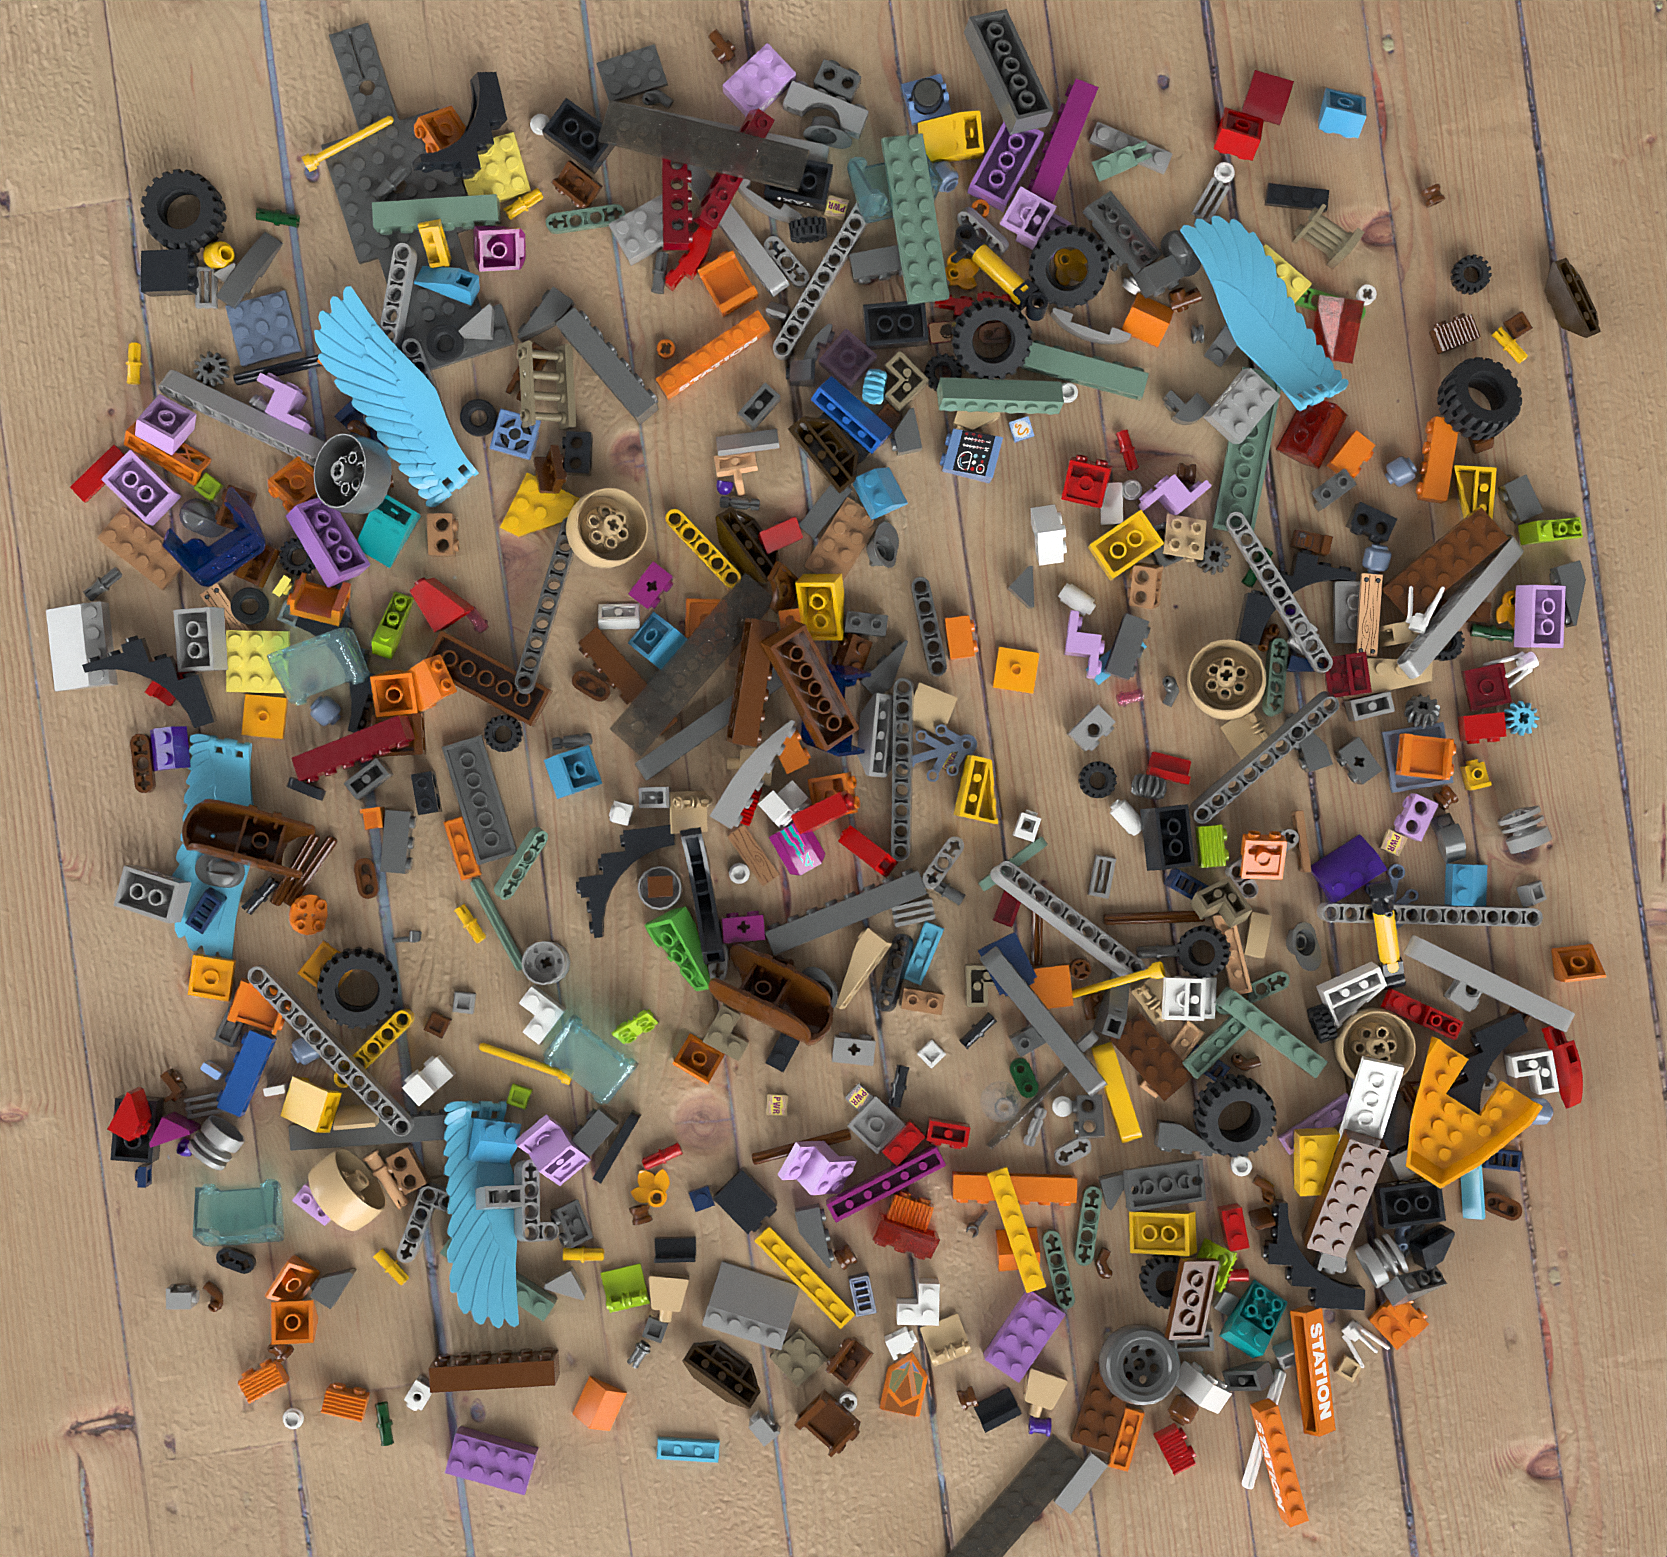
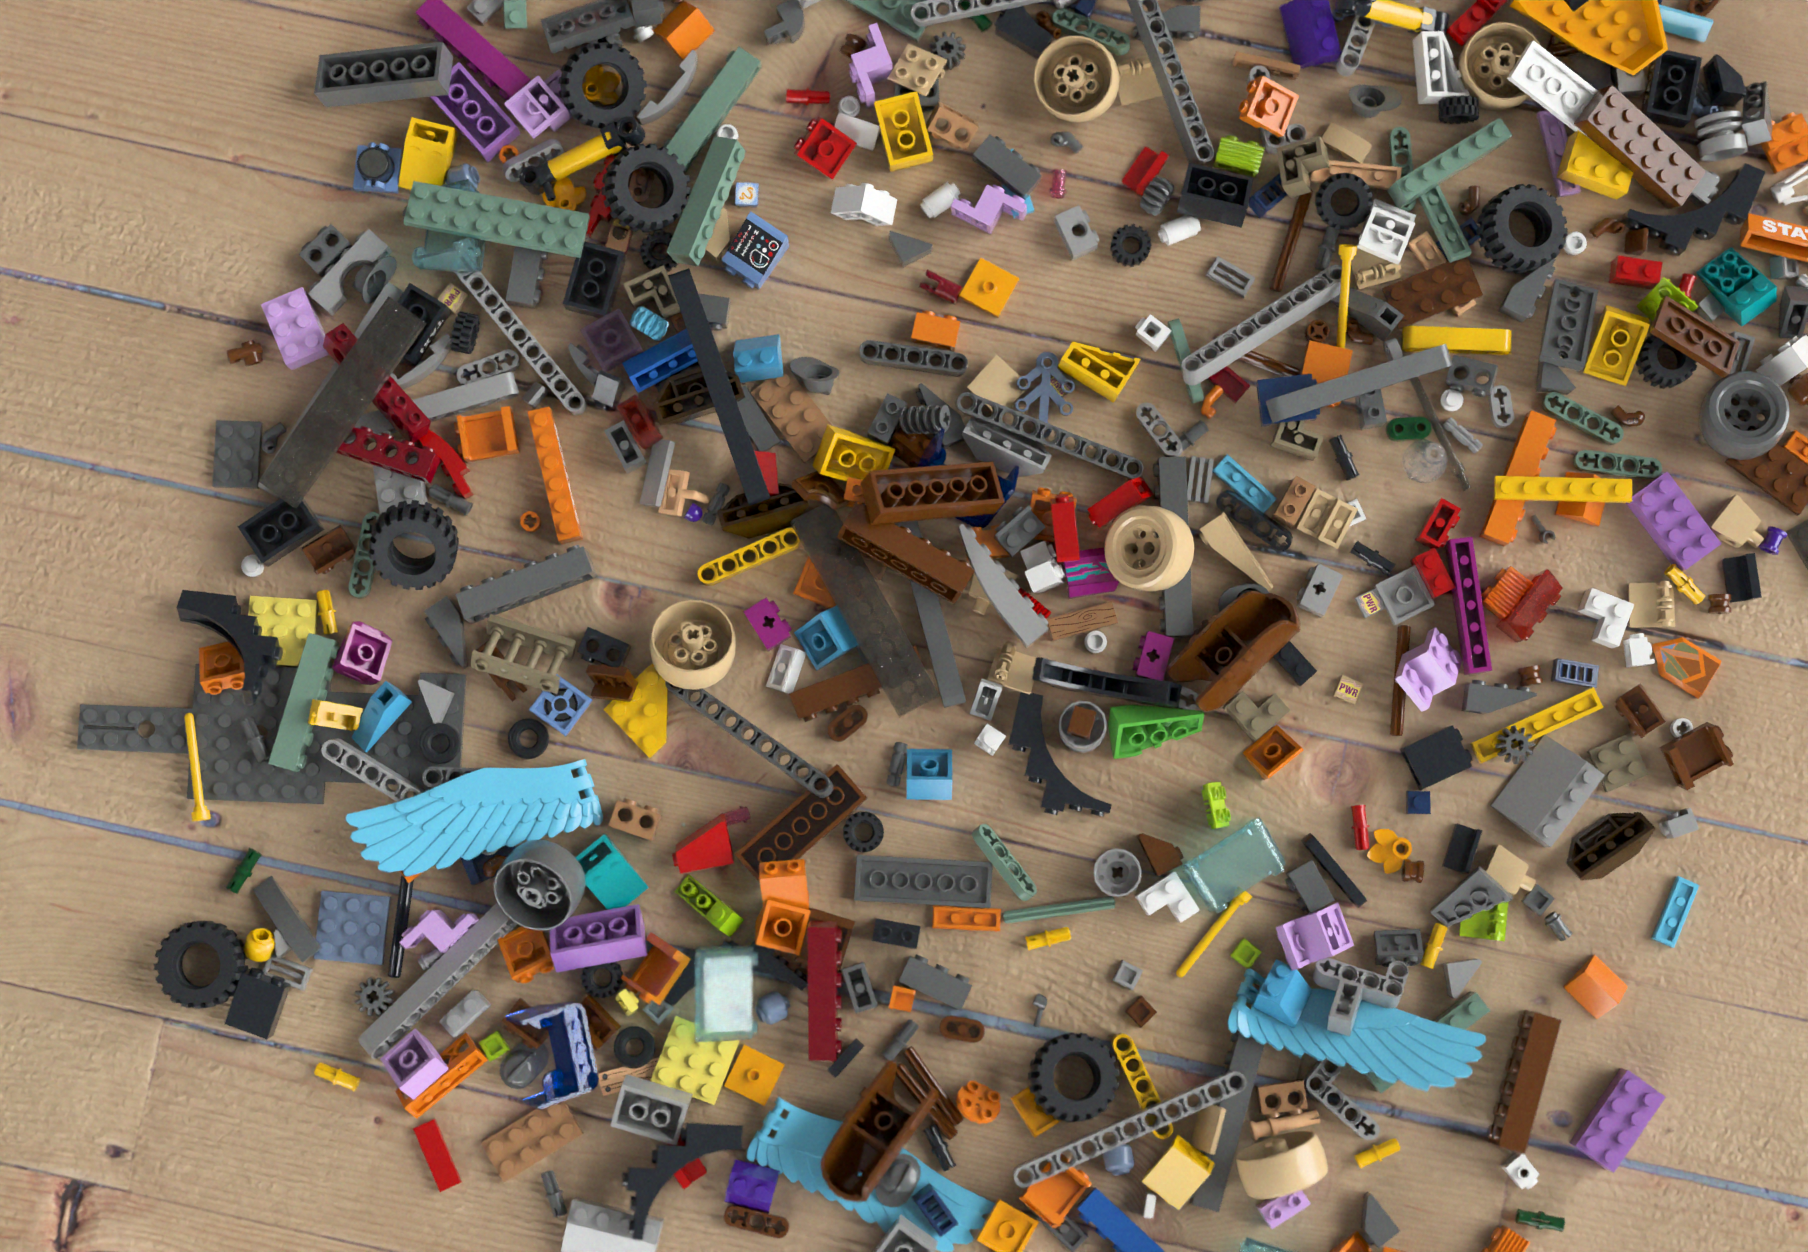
camera: 70 degrees left, 5 degrees down
lavender brick [101,450,182,526] -> none
white brick [402,1055,456,1106] -> none
none -> black tyre [369,500,459,590]
none -> light grey brick [440,990,491,1037]
none -> clear red brick [617,394,663,449]
none -> black beam [668,268,770,506]
none -> dark grey axle [881,1019,919,1061]
none -> dark grey piece [900,405,951,434]
none -> dark red hinge [919,269,963,305]
none -> dark grey bracket [994,505,1045,558]
none -> tan wheel [1104,505,1194,592]
none -> reddish brown slope [1136,833,1184,876]
none -> orange arm [1201,385,1223,419]
none -> tan slope [1295,488,1358,549]
none -> dark grey wing [1430,866,1513,927]
none -> dark grey gear [1495,726,1535,765]
none -> yellow pin [1664,564,1706,605]

